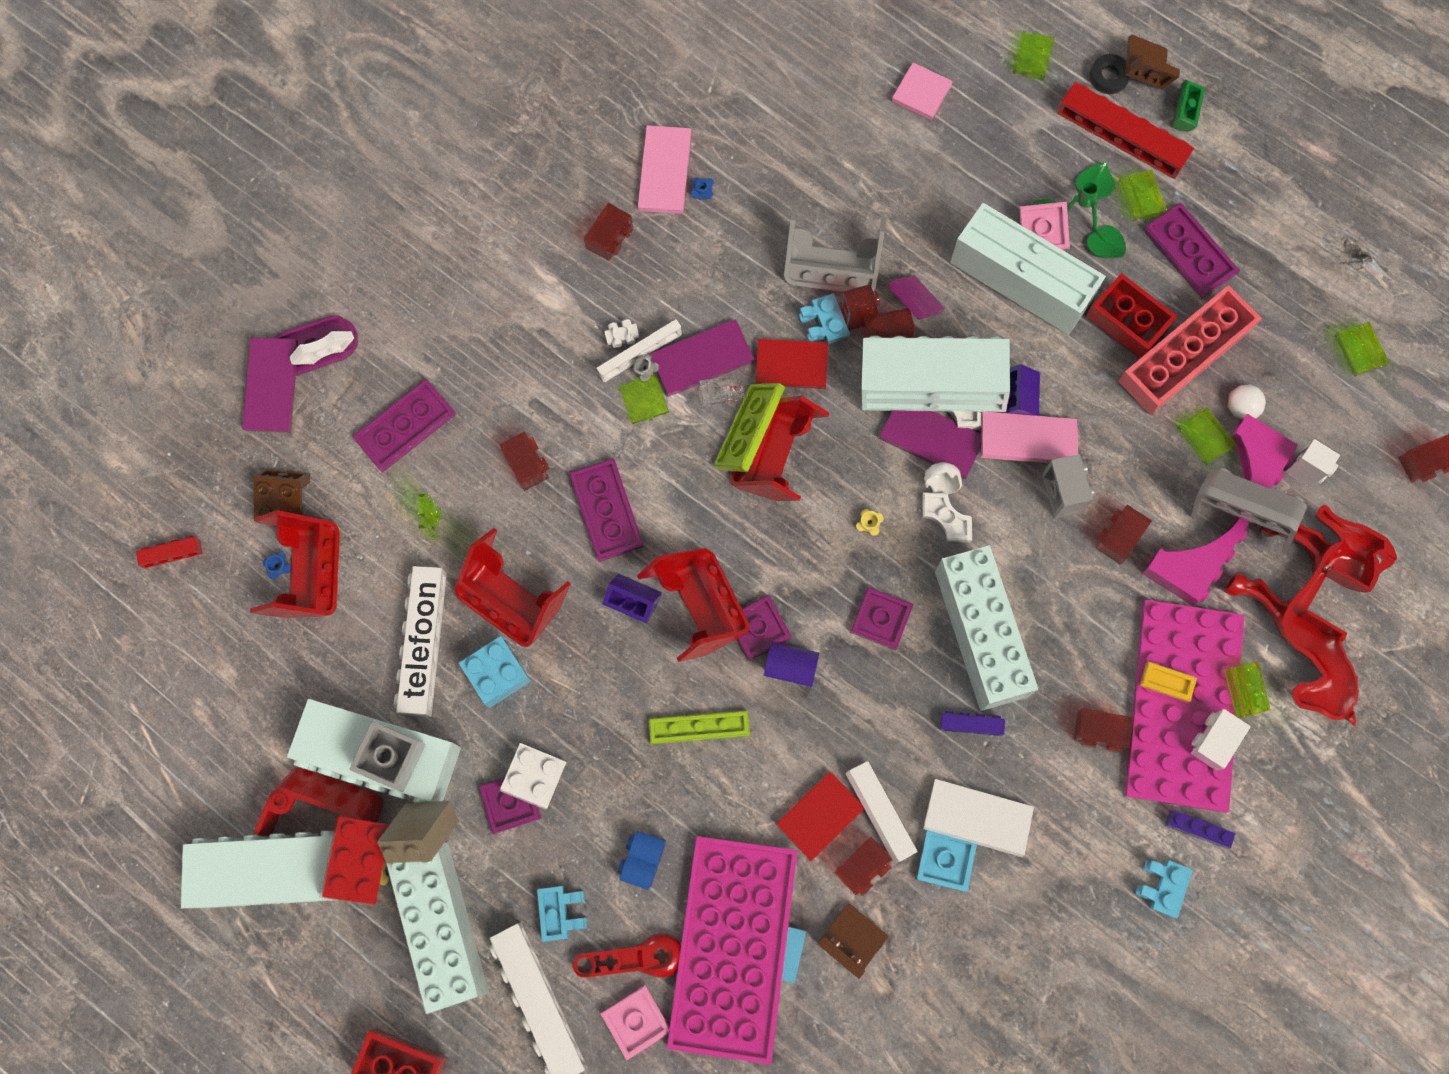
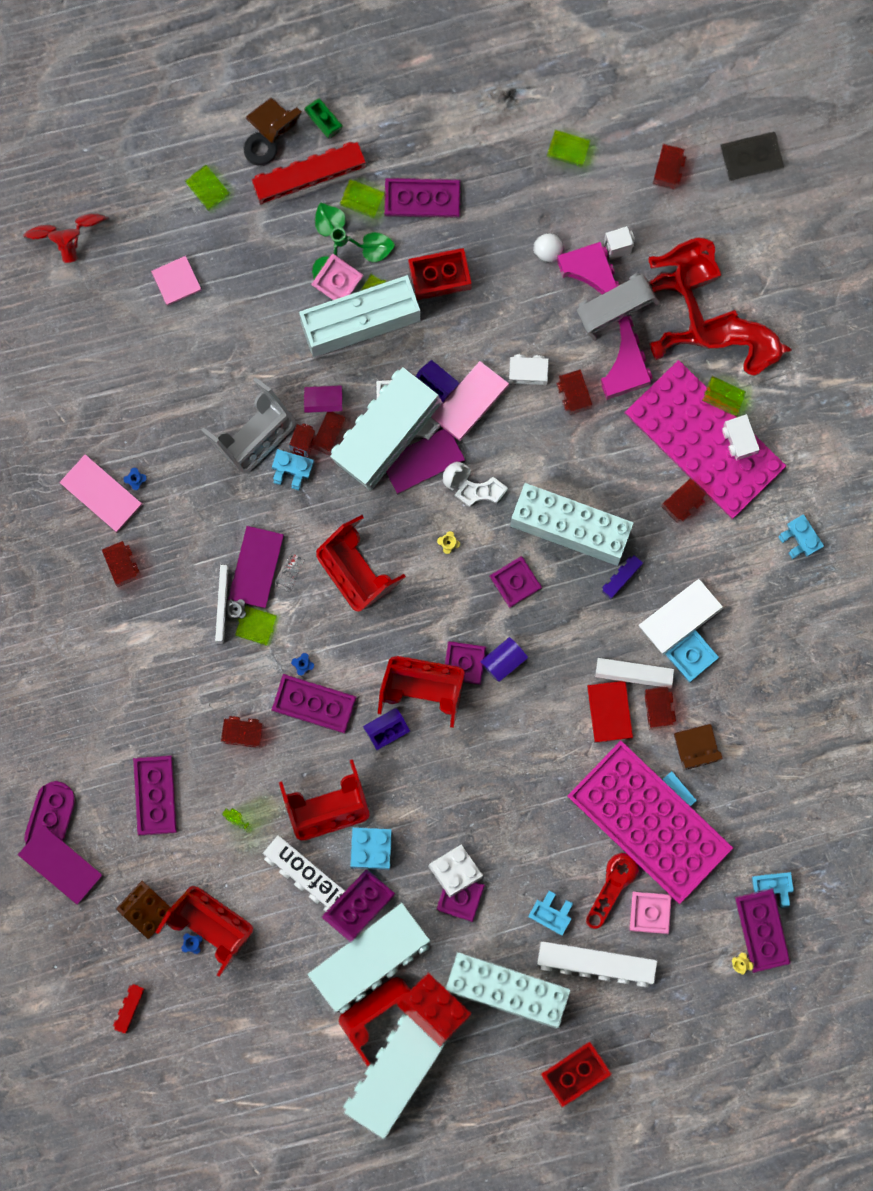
camera: 60 degrees left, 5 degrees up
white tile [289,331,354,365] -> none
light grey brick [349,721,426,792] -> none
dark tan brick [377,801,459,863] -> none
white piece [605,319,640,348] -> none
blue brick [617,831,666,891] -> none
lime tile [649,711,750,745] -> none
lime tile [713,383,786,472] -> none
red tile [756,339,828,389] -> none
light grey brick [1042,454,1095,519] -> none
coral brick [1118,285,1262,415] -> none
yellow tile [1140,662,1197,702] -> none
dark purple piece [1165,810,1236,849] -> none
clear neon green plate [1177,407,1237,466] -> none
none -> blue plate [291,653,314,676]
none -> magenta tile [321,869,395,942]
none -> white brick [509,354,548,385]

